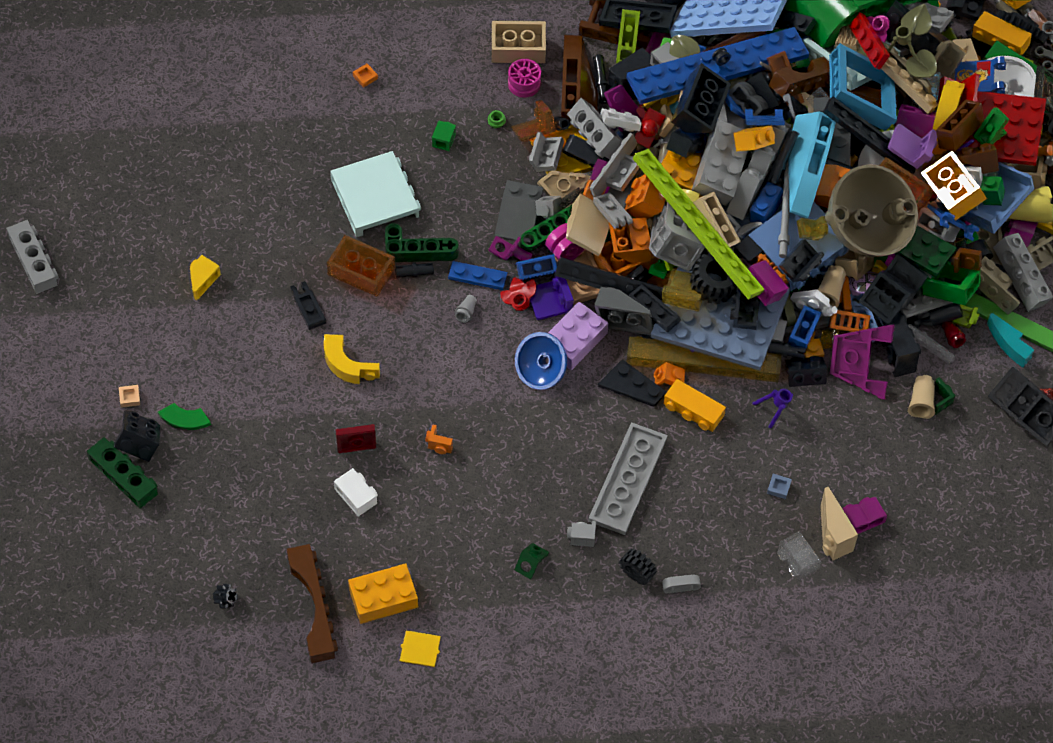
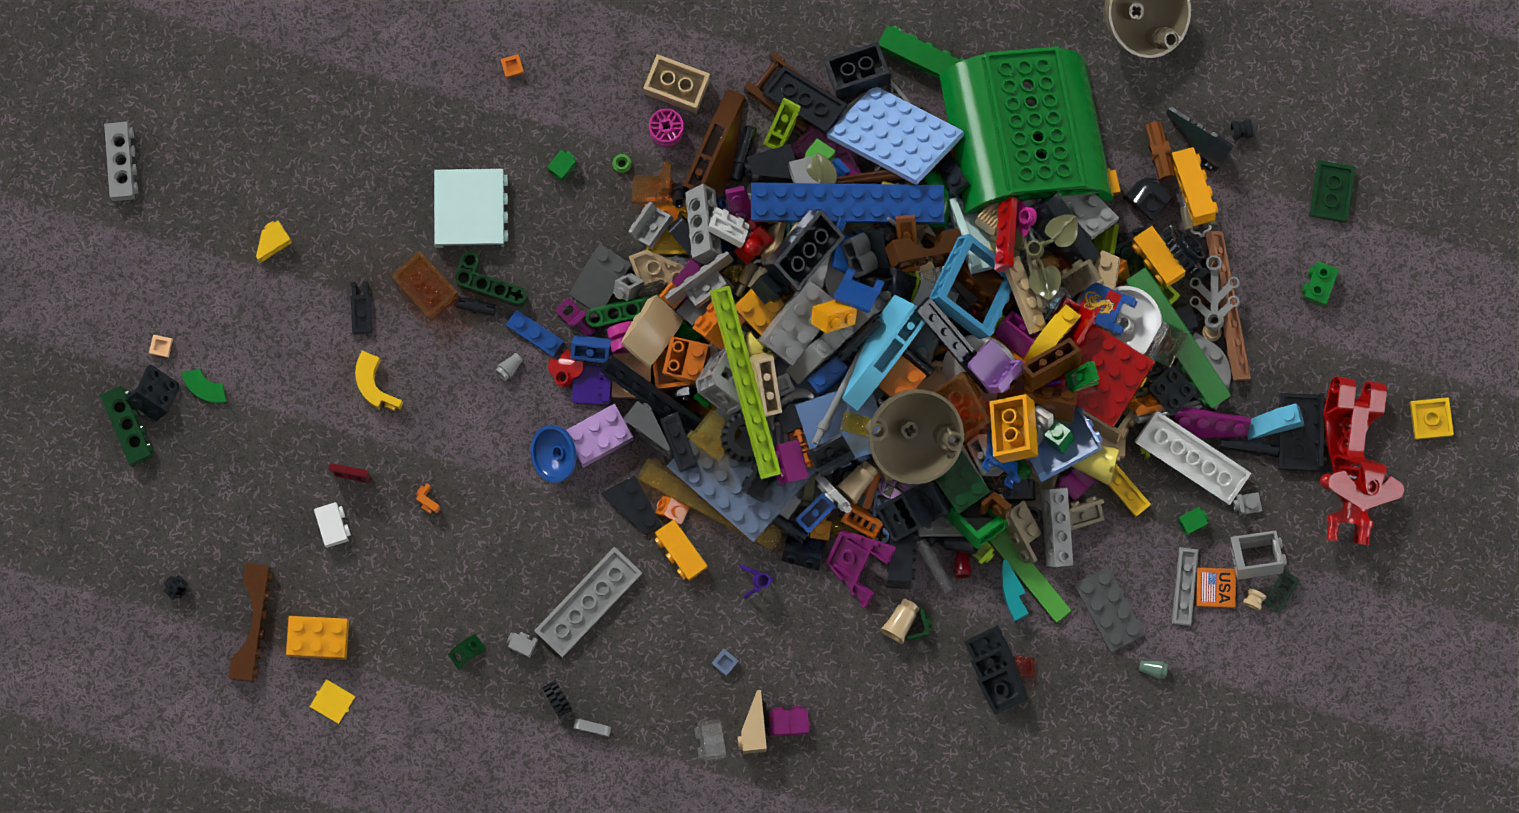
camera: 20 degrees right, 20 degrees up
light grey hinge [593,193,633,229] -> none
black bush [712,47,731,66] -> none

